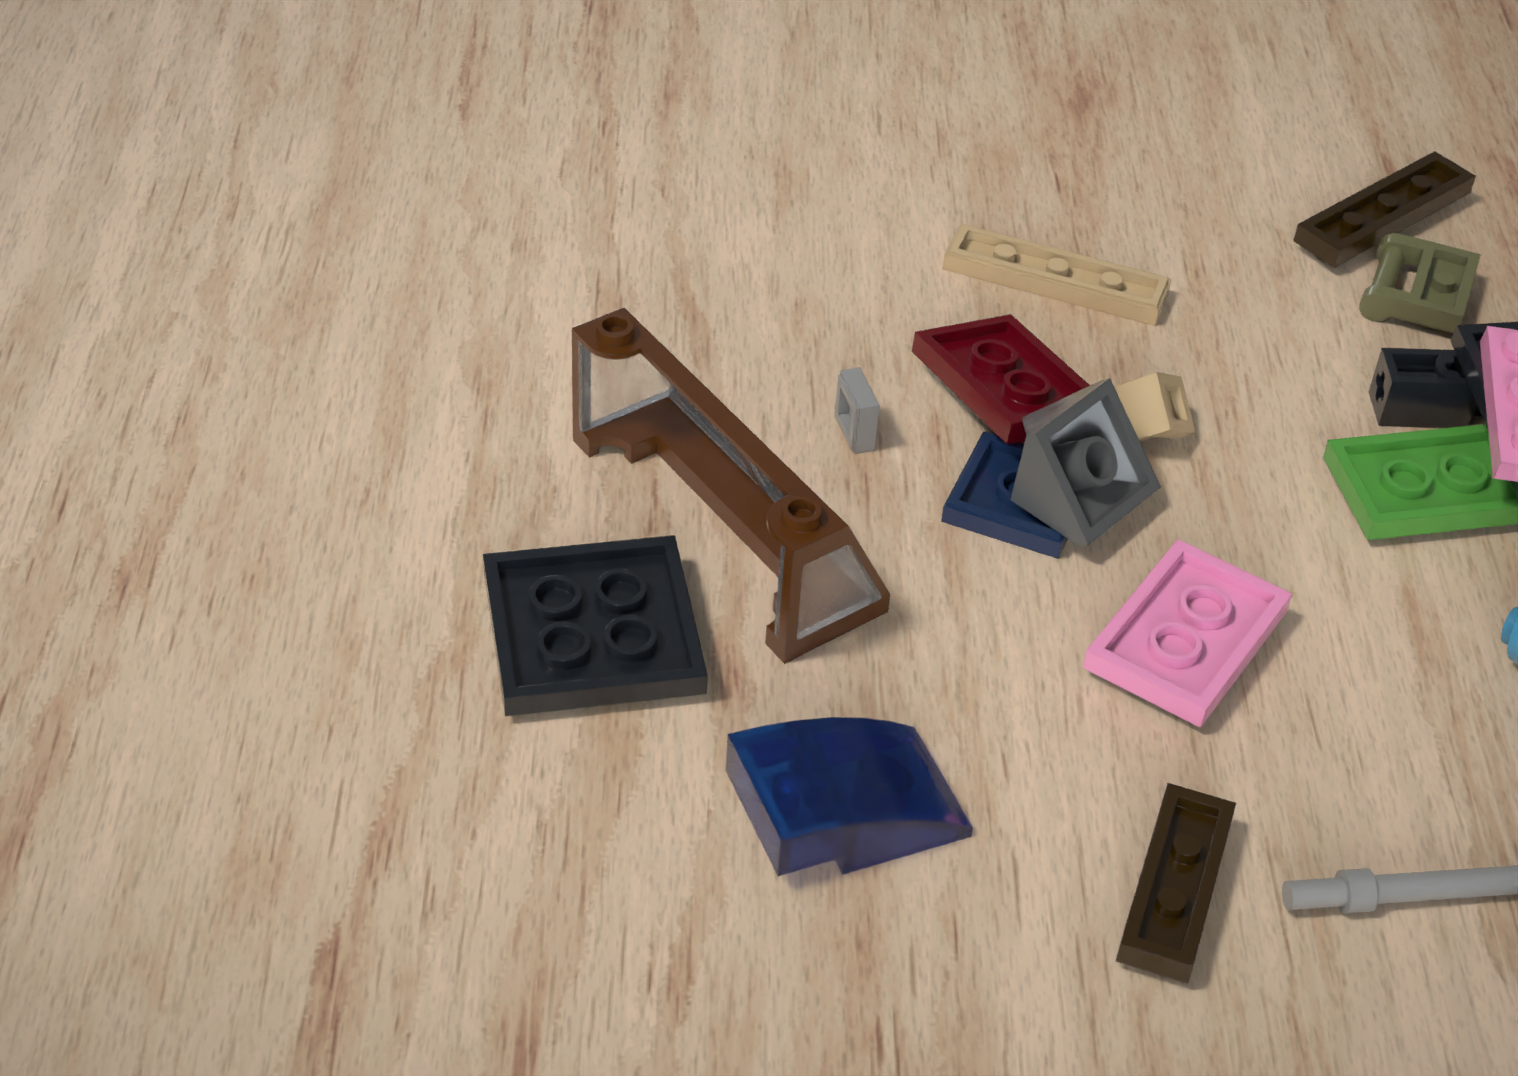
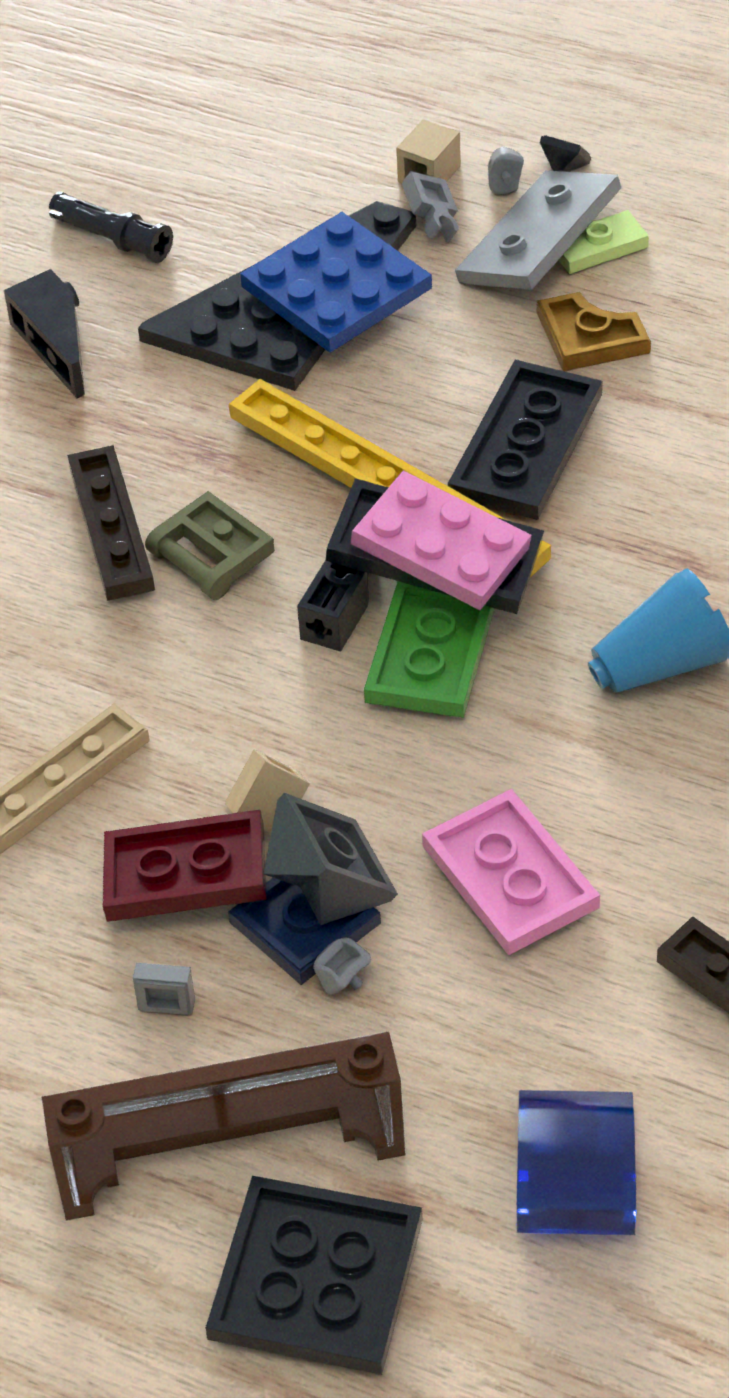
camera: 60 degrees left, 5 degrees up
none -> light grey piece [314,937,371,995]

